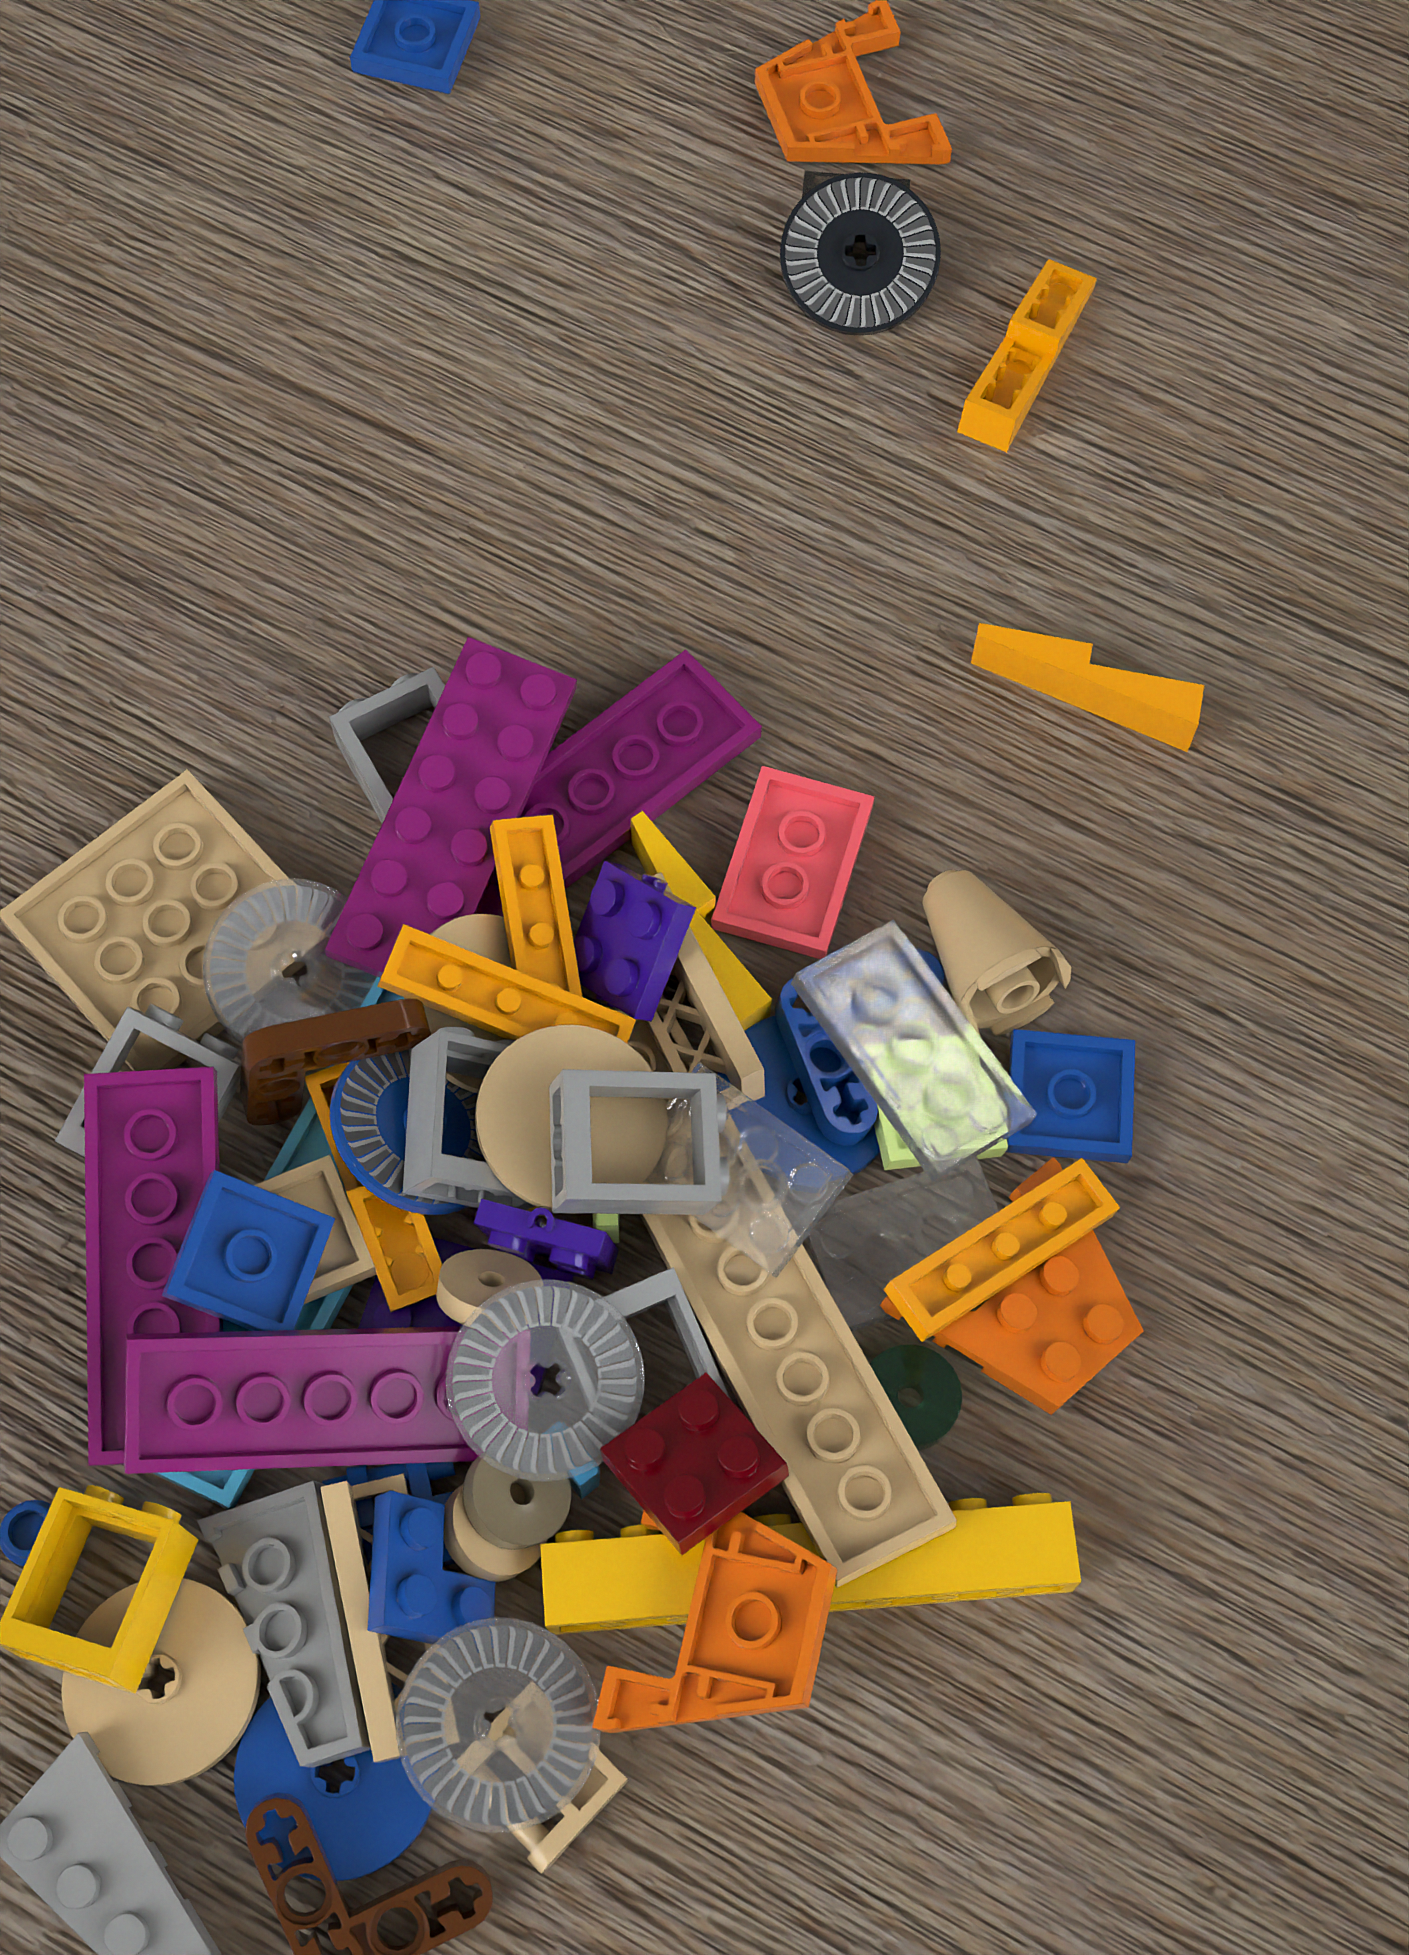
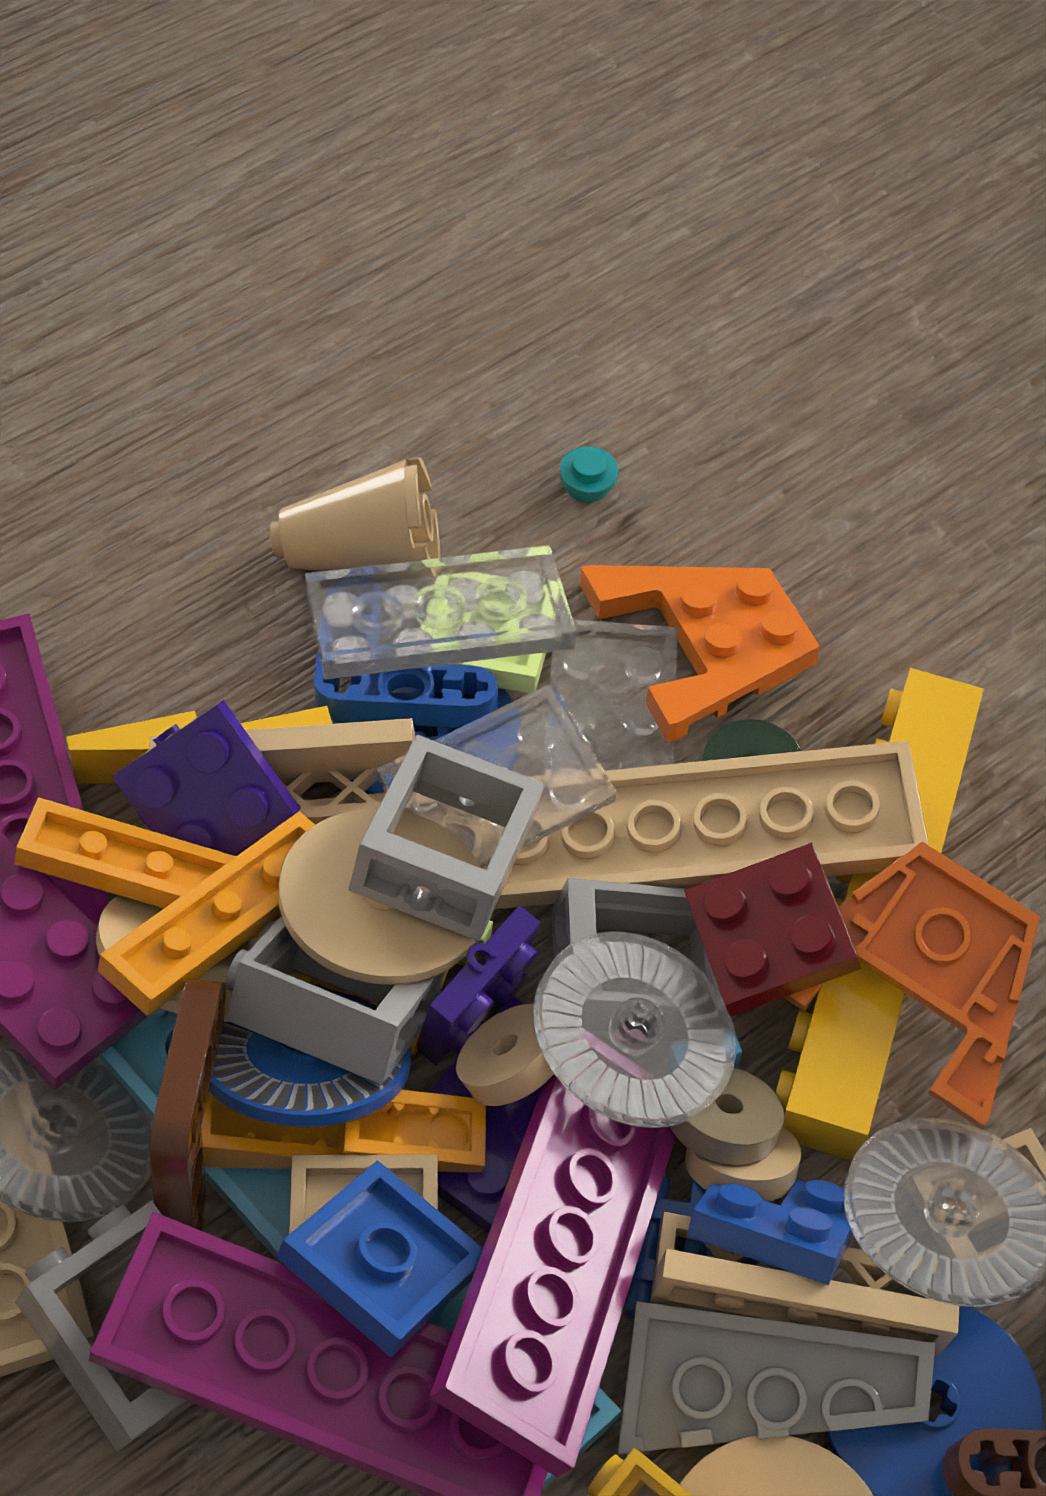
camera: 70 degrees left, 10 degrees down
coral plate [711,766,875,961] -> none
light orange plate [883,1158,1120,1342] -> none
light orange slope [971,623,1204,752] -> none
blue plate [1005,1029,1135,1163] -> none
none -> teal plate [559,446,619,502]

